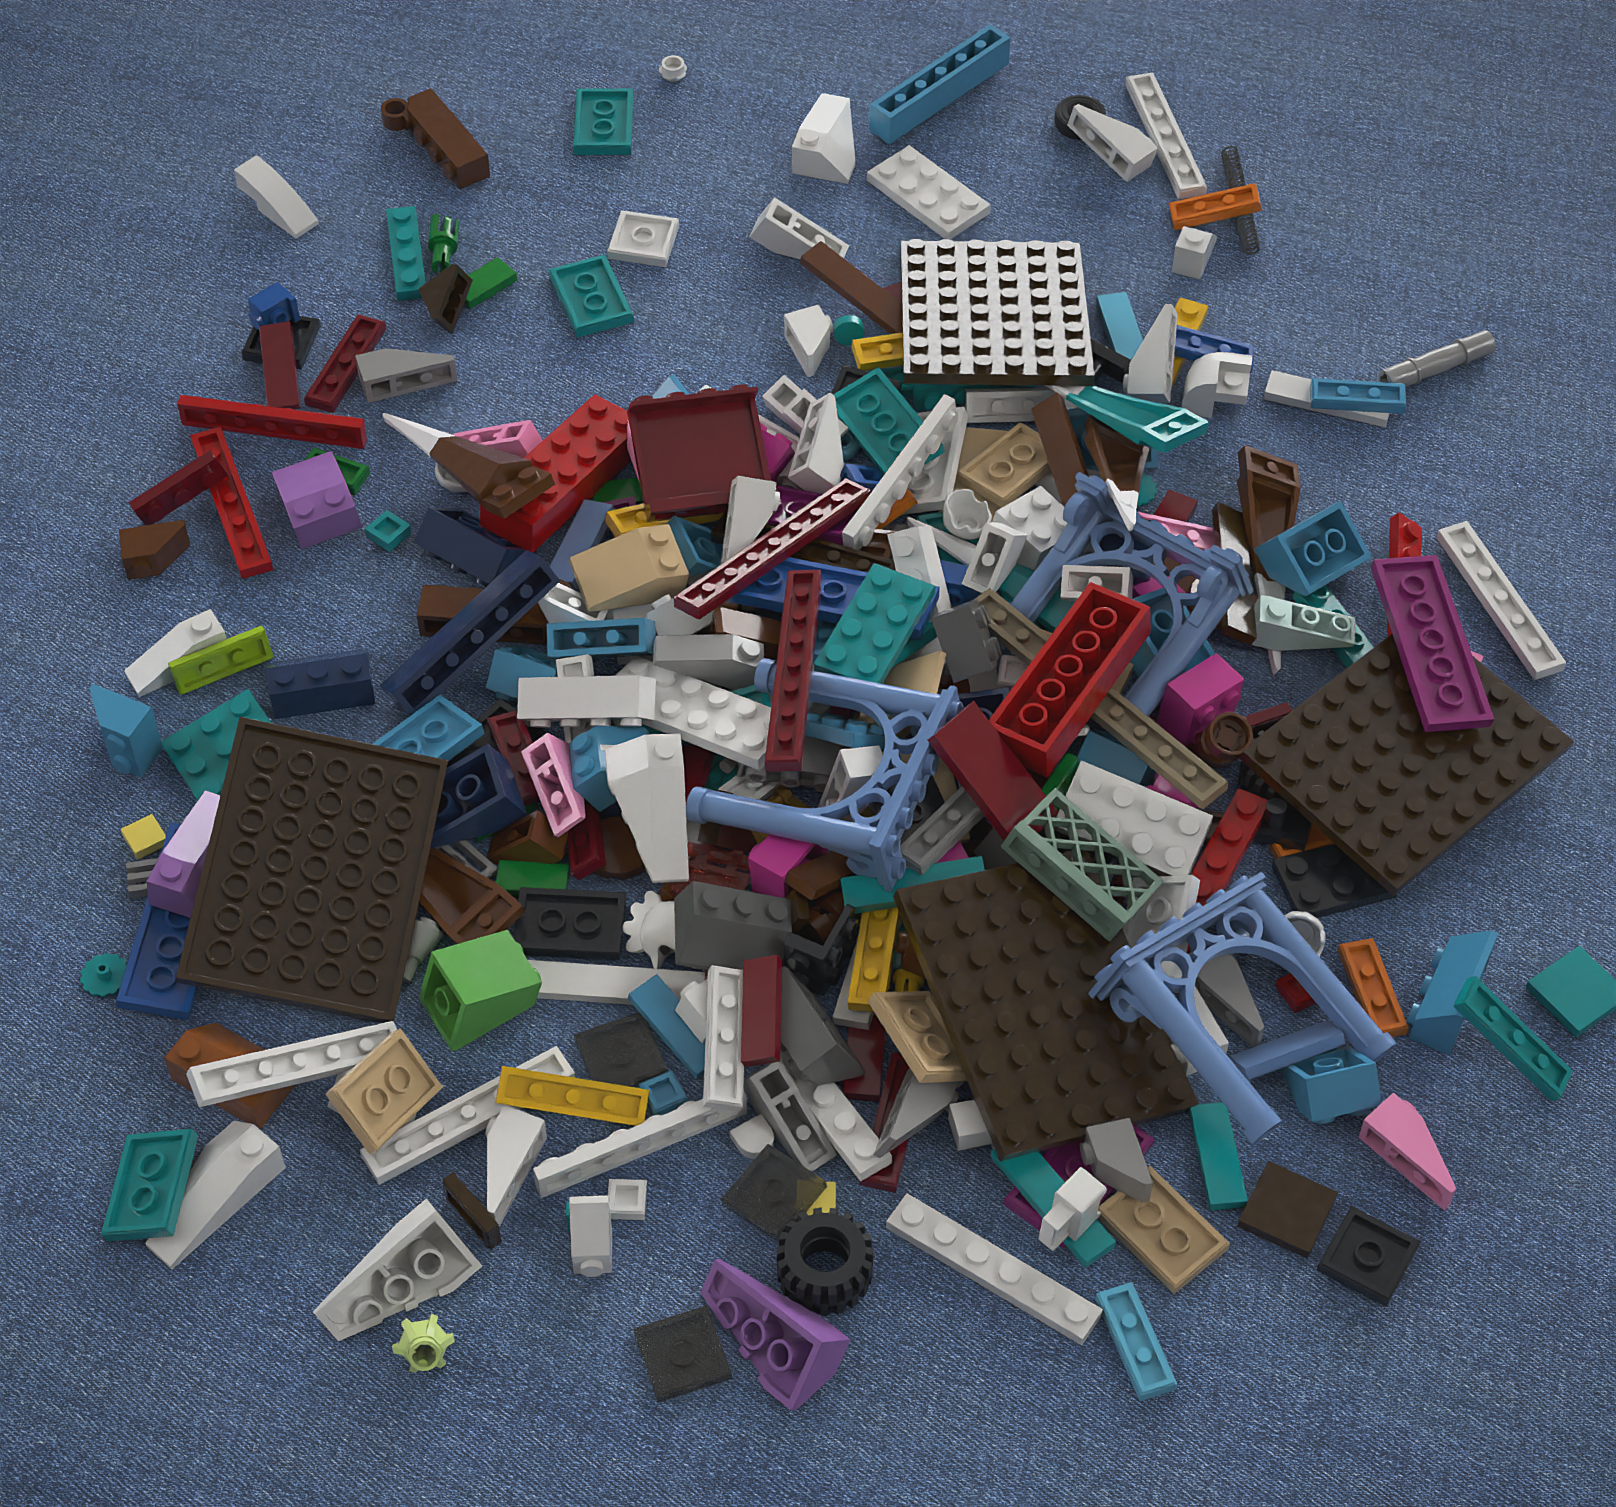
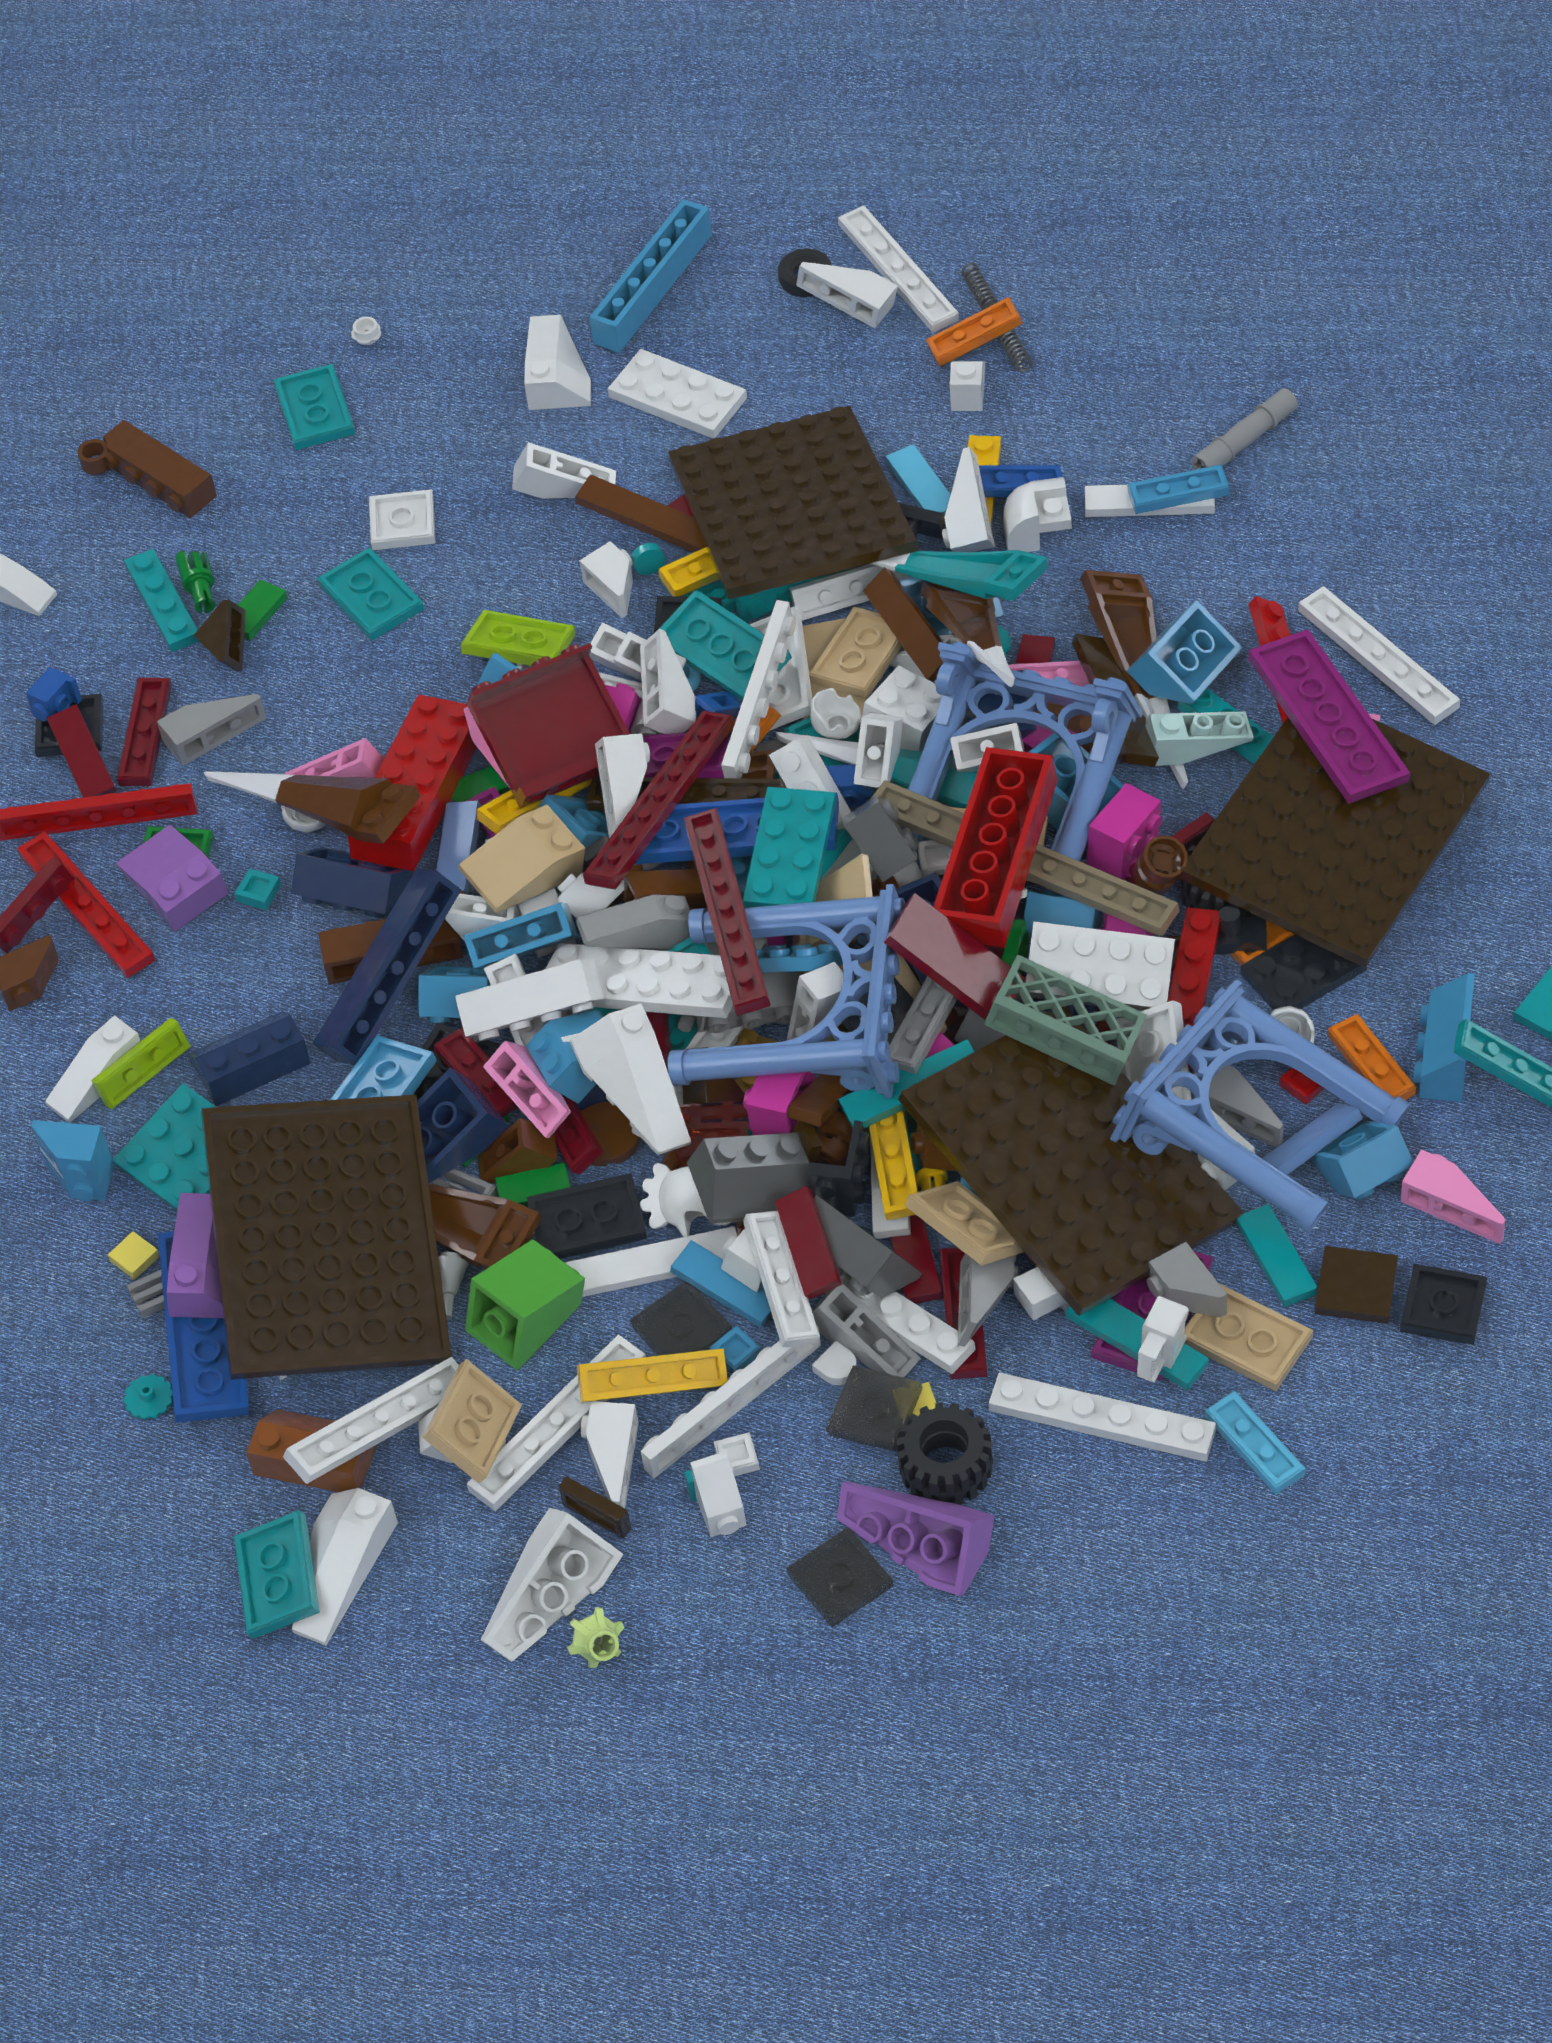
camera: 10 degrees left, 0 degrees up
none -> lime tile [461,610,575,666]

